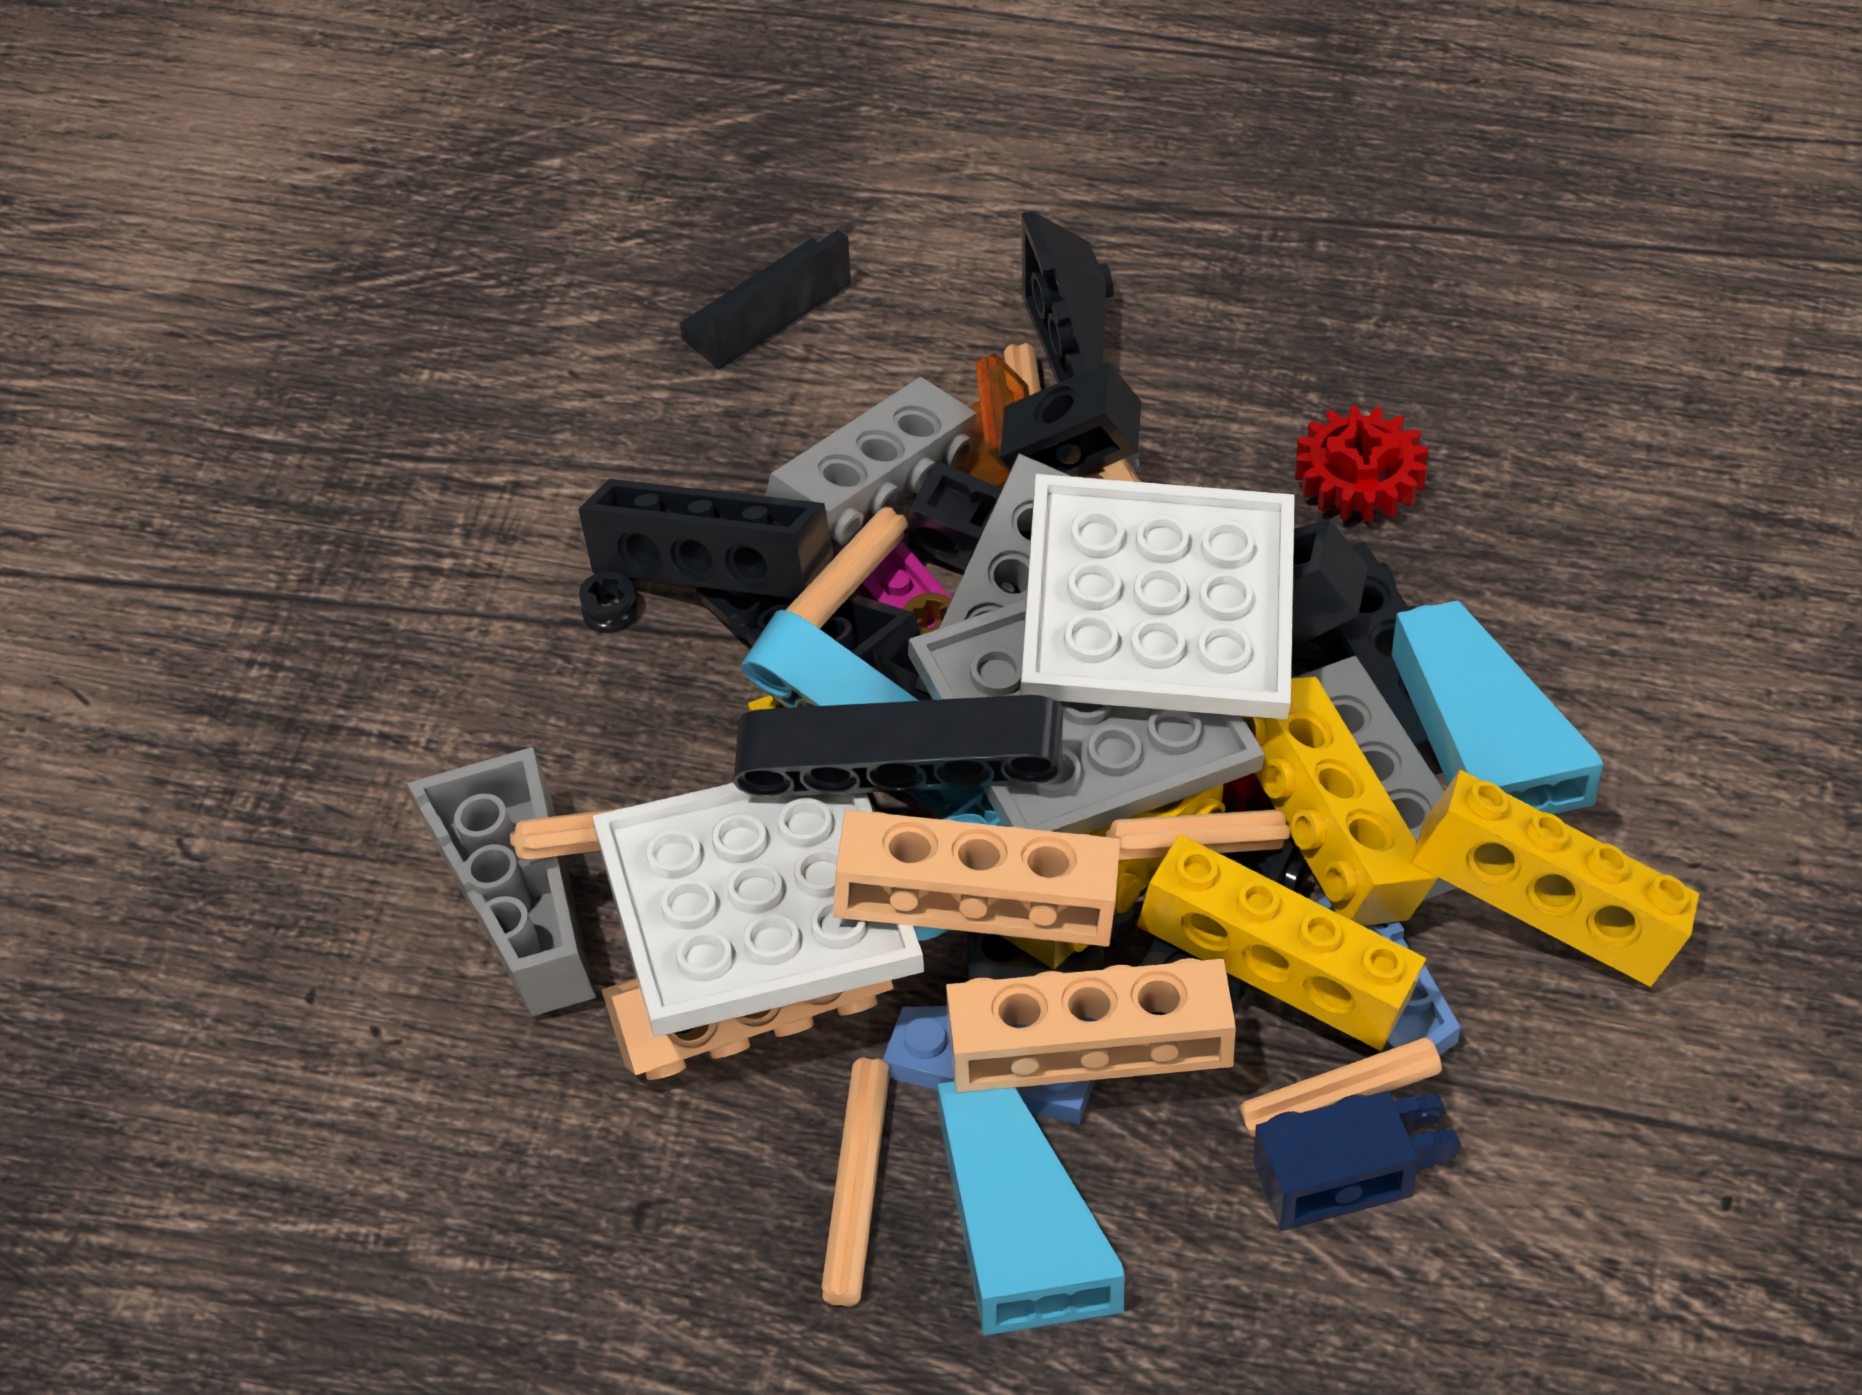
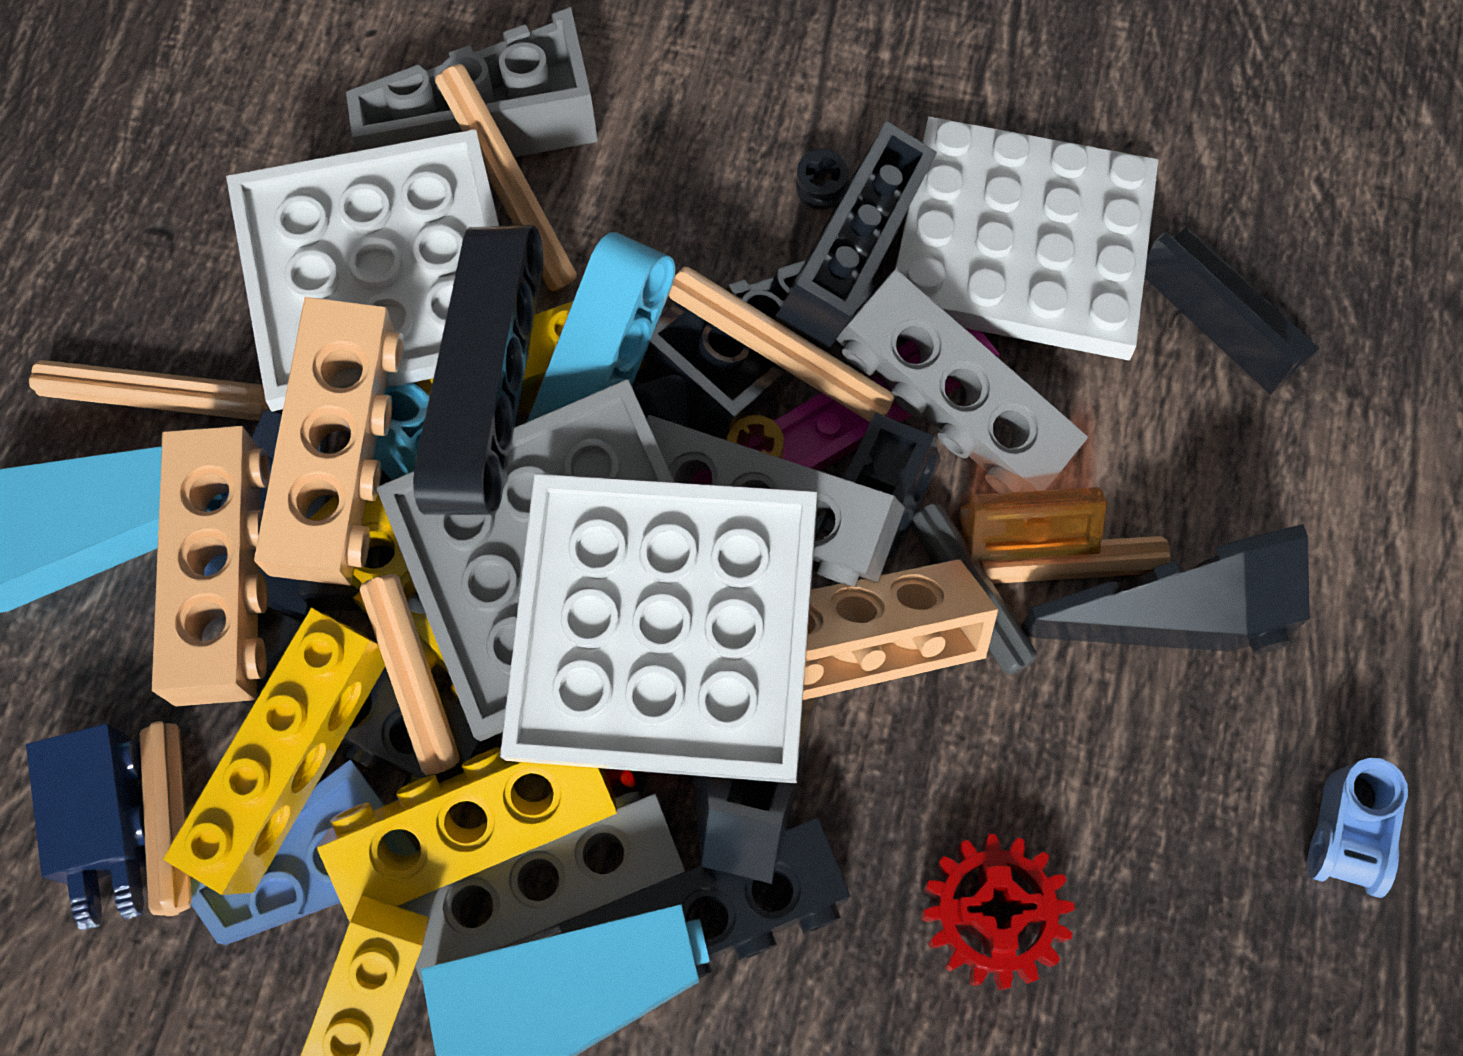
camera: 90 degrees right, 20 degrees up
black brick [999,362,1141,477] -> none
none -> white plate [896,116,1158,360]
none -> light blue piece [1307,758,1408,898]

